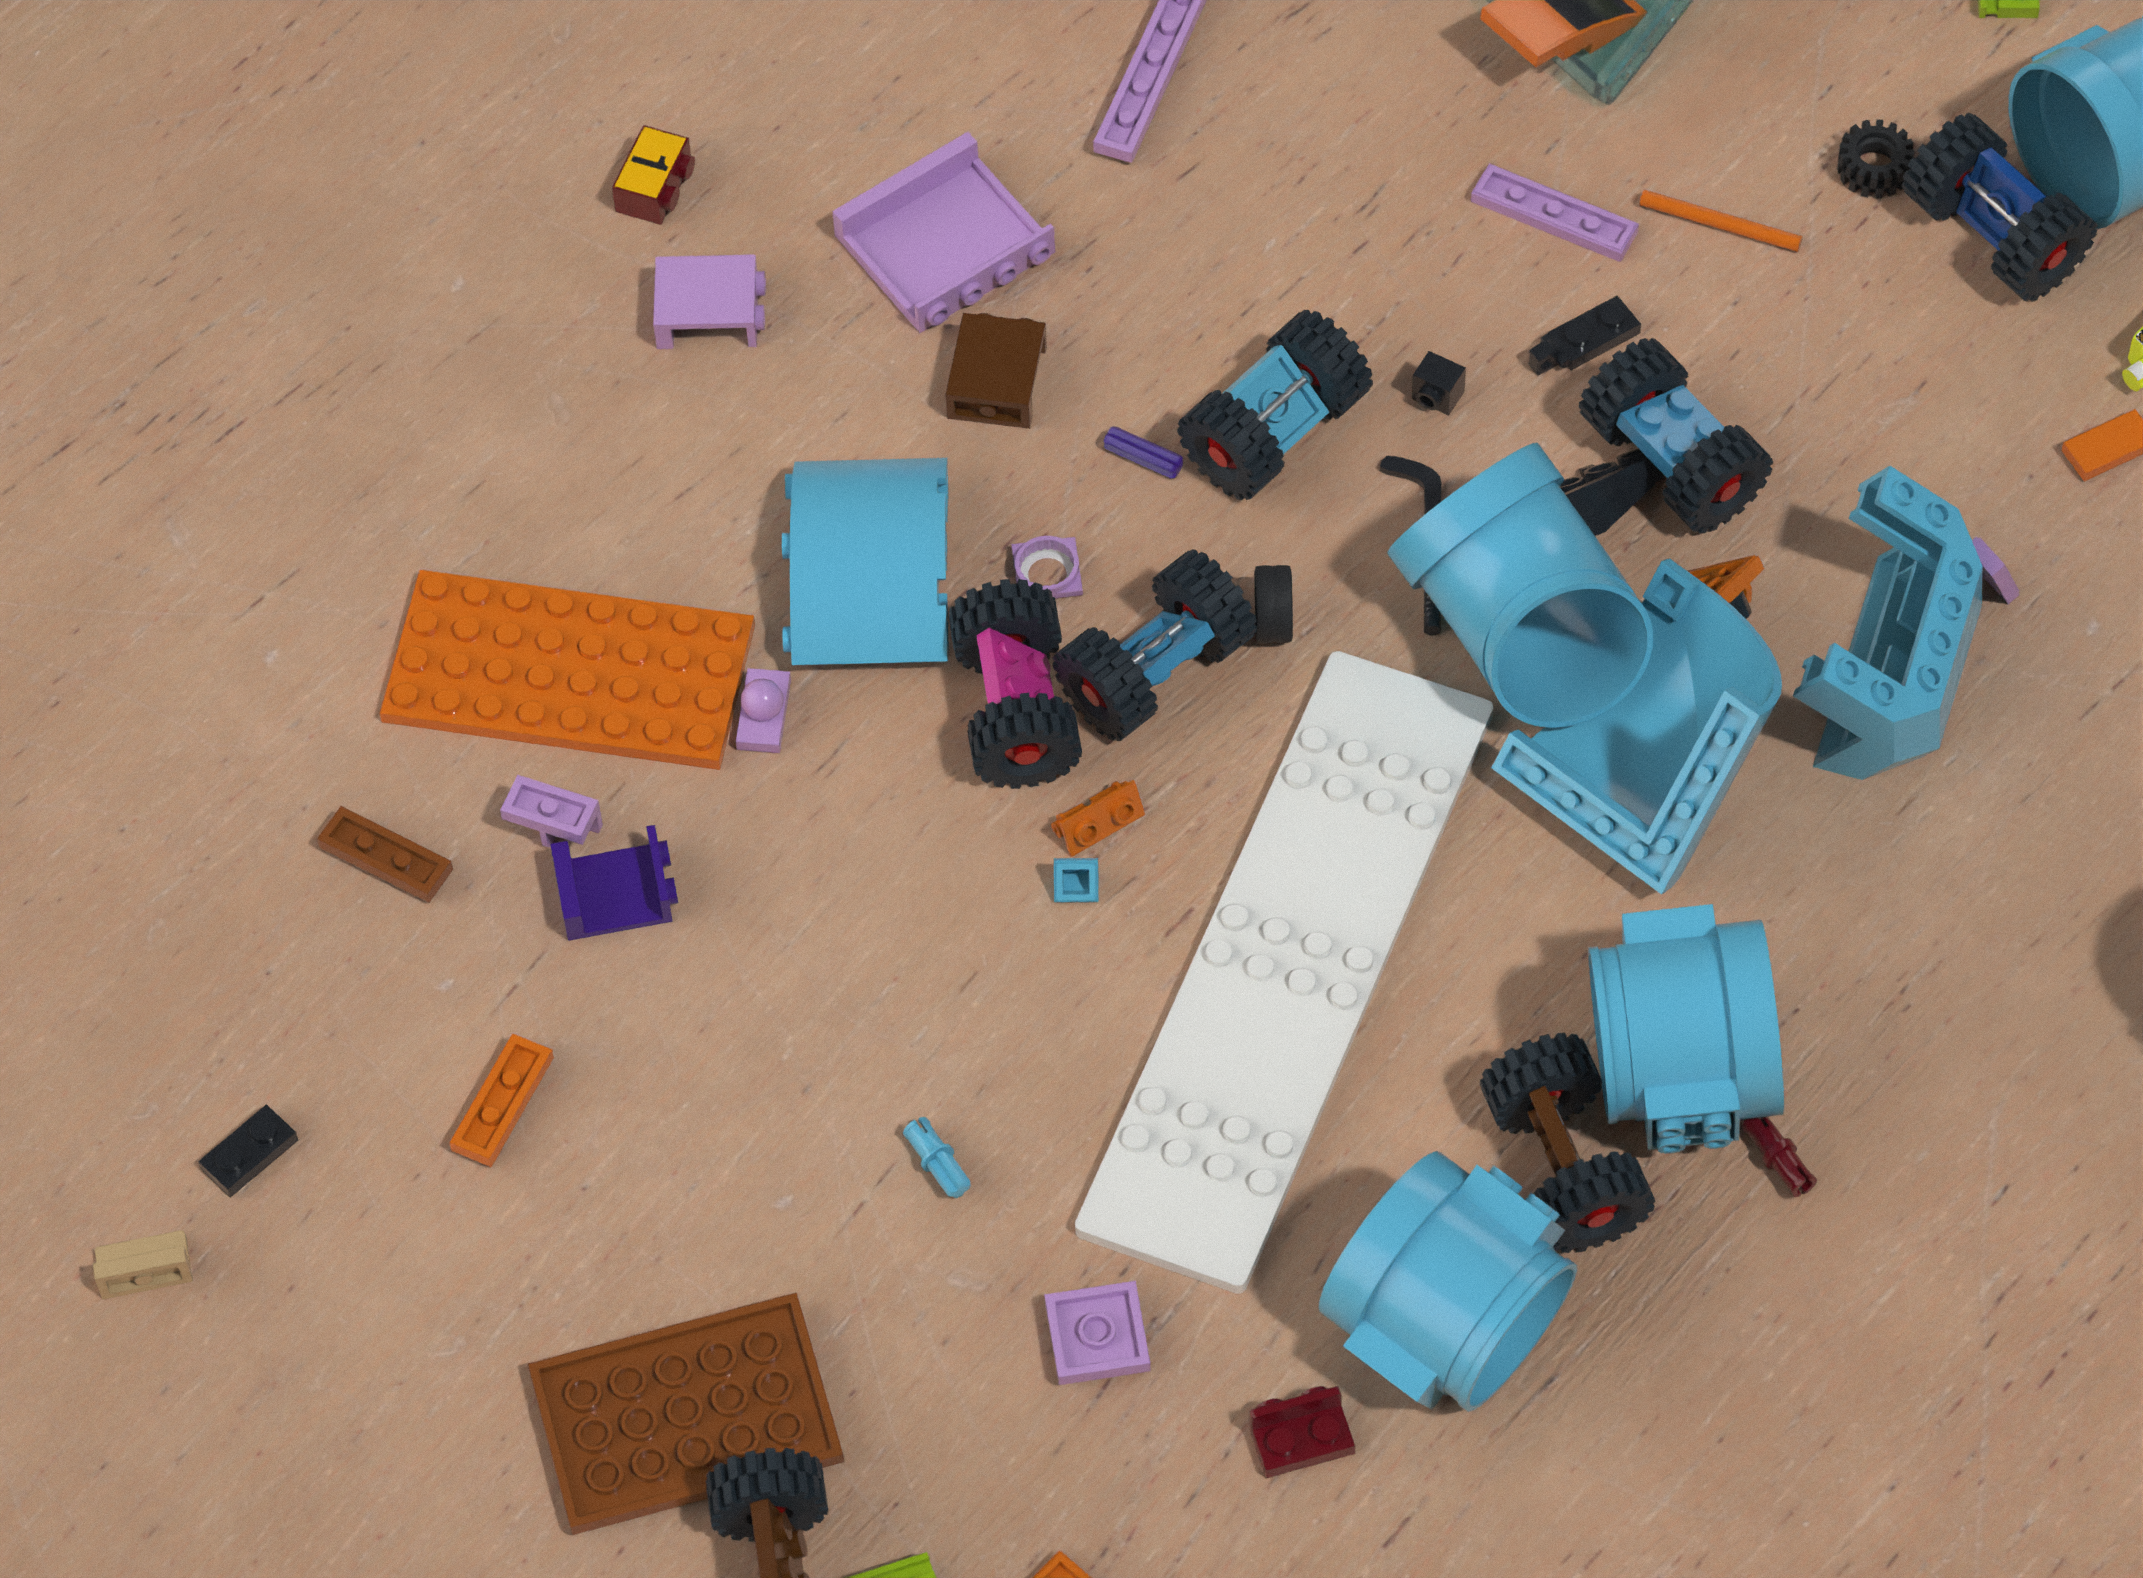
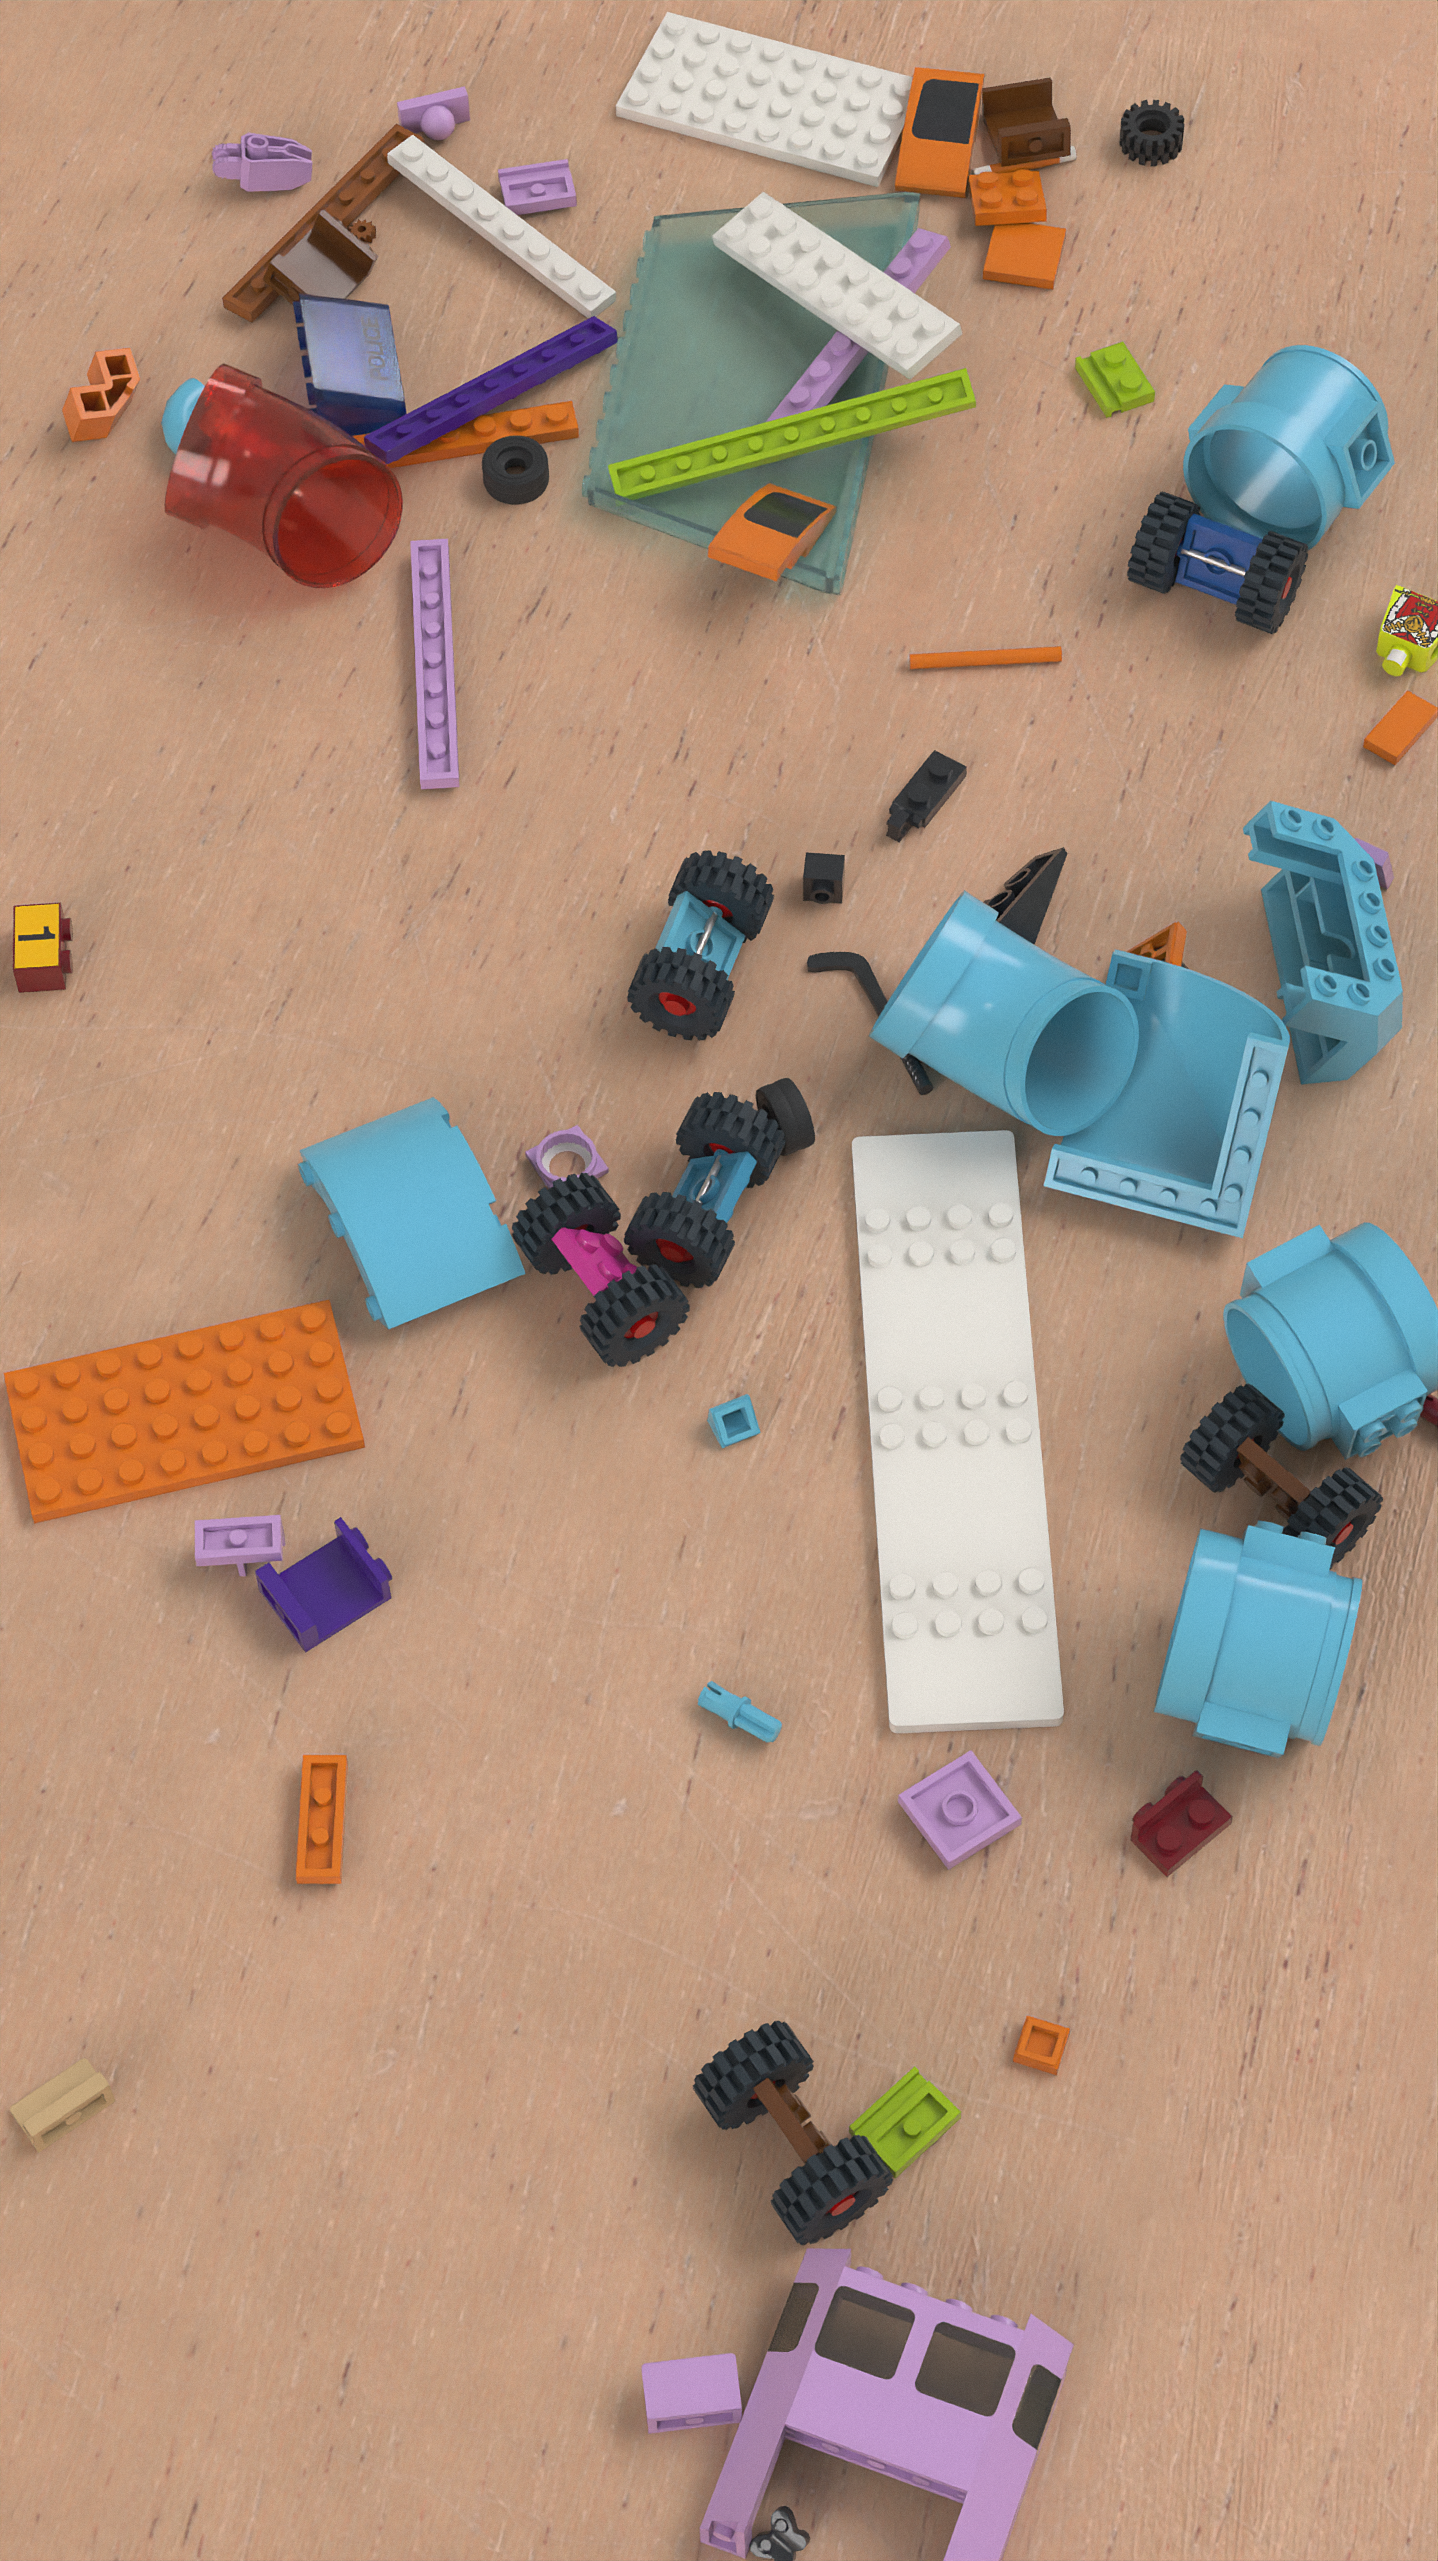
camera: 25 degrees left, 0 degrees up
black plate [198,1104,298,1198] -> none
dark orange plate [317,806,453,903] -> none
dark orange plate [528,1292,844,1535] -> none
lavender panel [653,255,766,349] -> none
lavender tile [736,668,791,753] -> none
lavender panel [832,132,1055,333] -> none
reddish brown panel [945,313,1047,429] -> none
orange hinge [1051,780,1145,857] -> none
dark purple axle [1104,426,1183,478] -> none
lavender tile [1471,163,1639,262] -> none
black plate [1579,338,1773,534] -> none
black tyre [1837,119,1915,199] -> none

